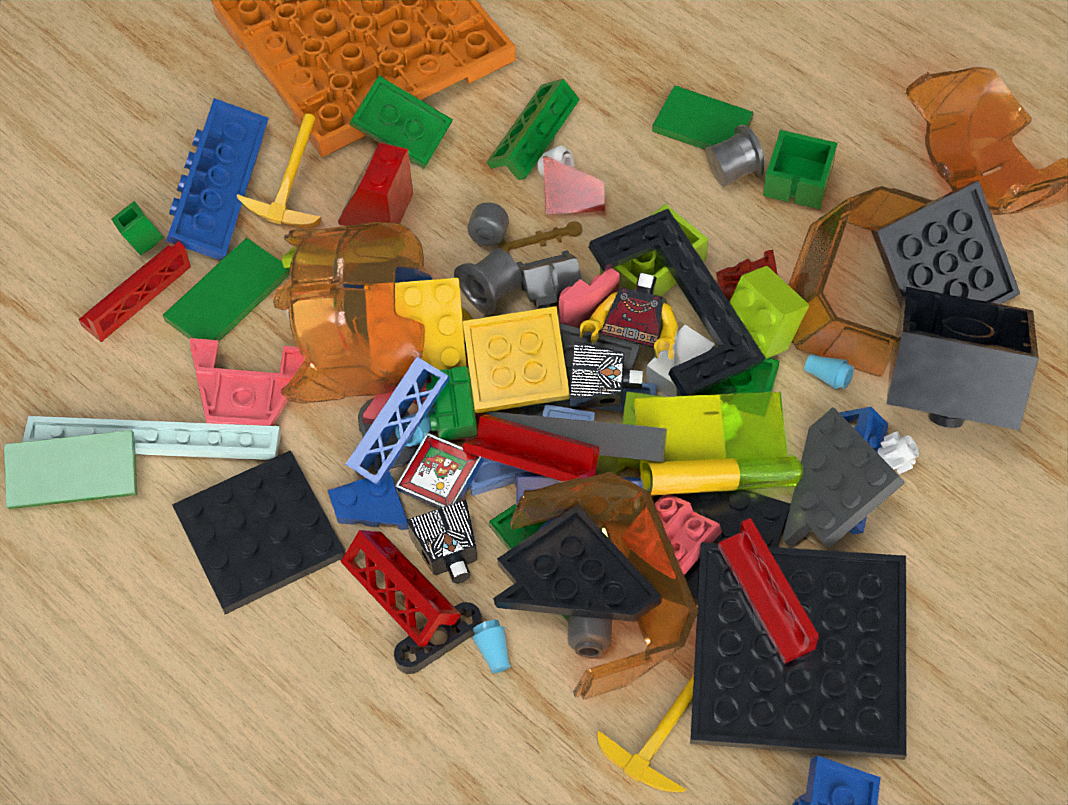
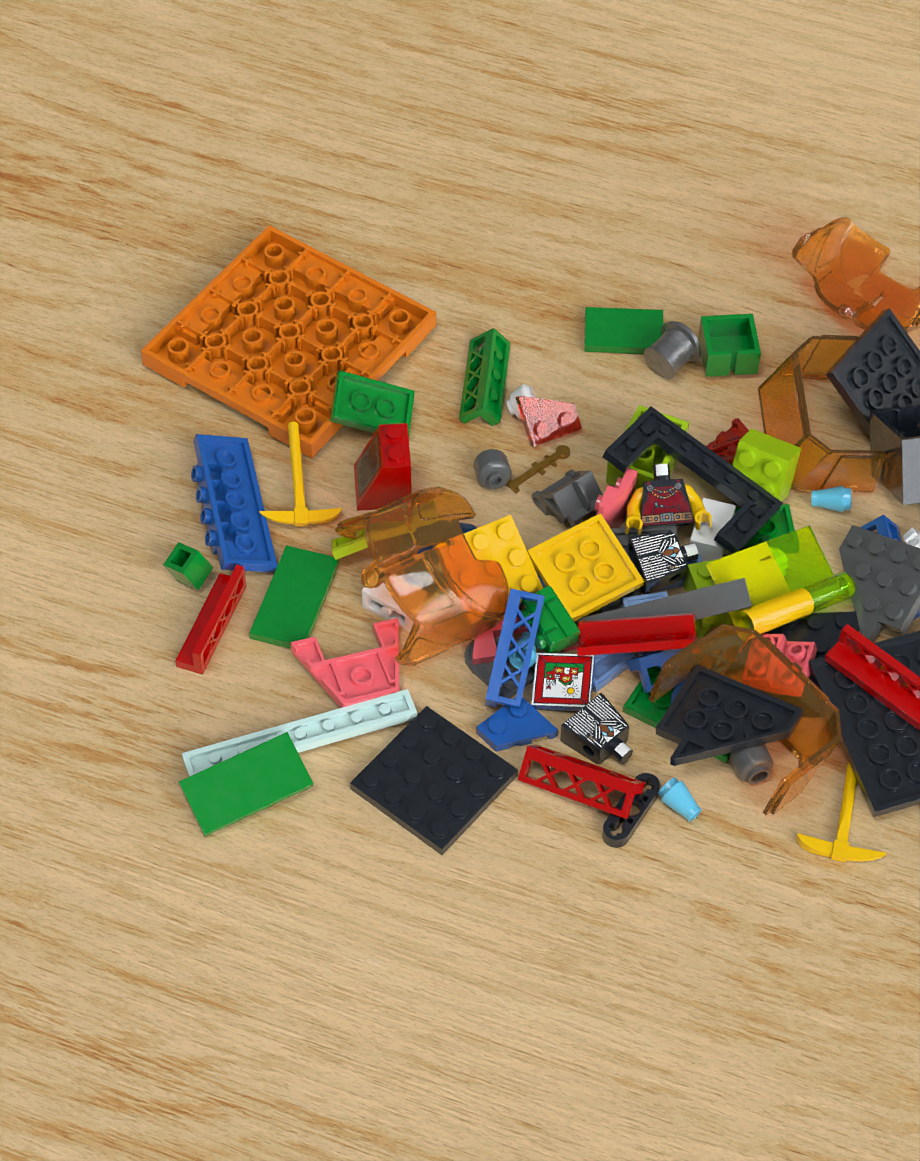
camera: 25 degrees left, 5 degrees down
flat silver piece [454,249,522,315] -> none

